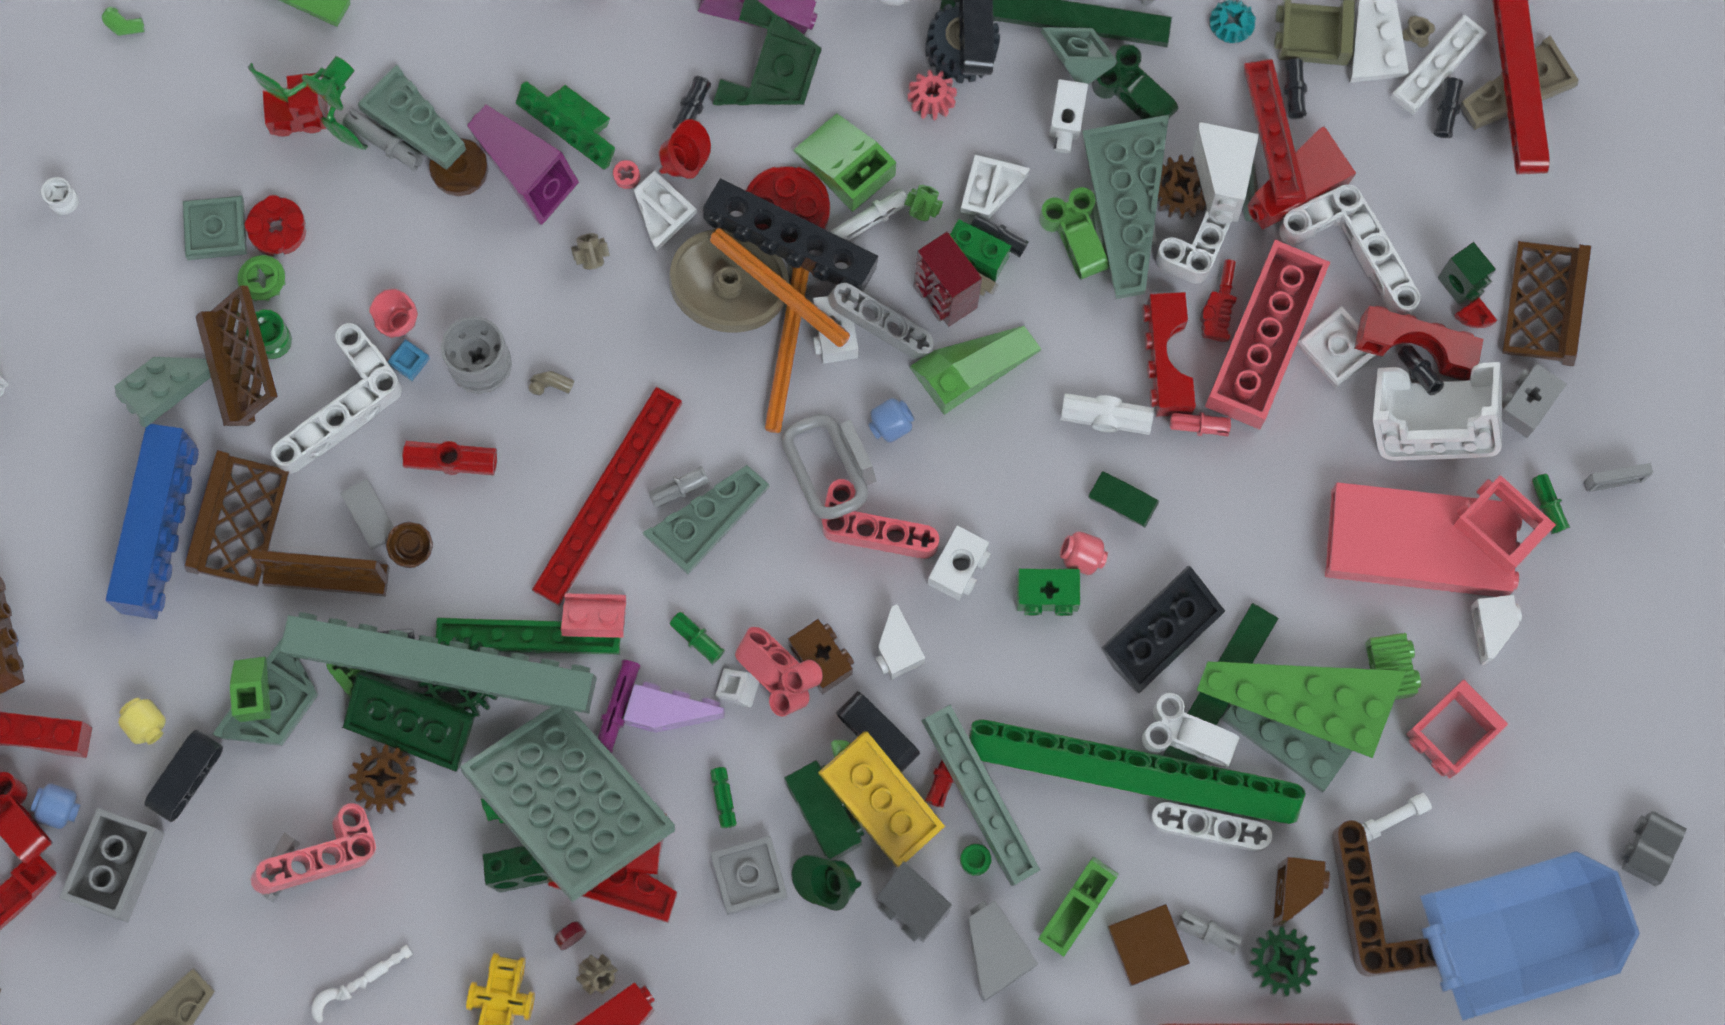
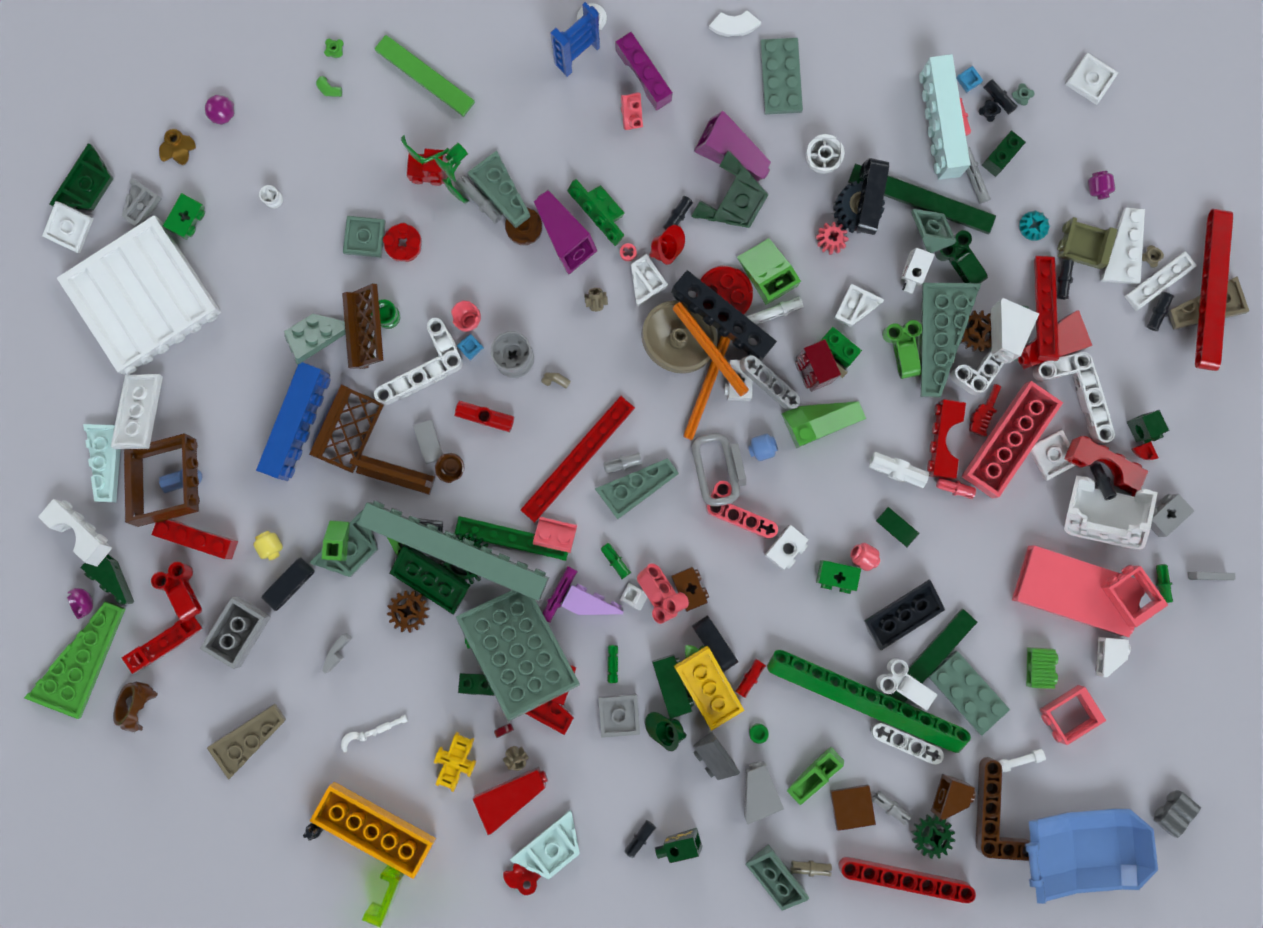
camera: 10 degrees right, 10 degrees up
medium blue head [30,783,81,829] -> none
bright green gear [237,255,286,302] -> none
coral beam [251,803,376,894] -> none
white slope [875,604,925,680] -> none
bright green gear [904,185,943,221] -> none
sand green plate [921,704,1040,886] -> none
black pin [971,213,1029,258] -> none
bright green wing [1196,661,1406,758] -> none
reddish brown fence [1502,241,1591,366] -> none

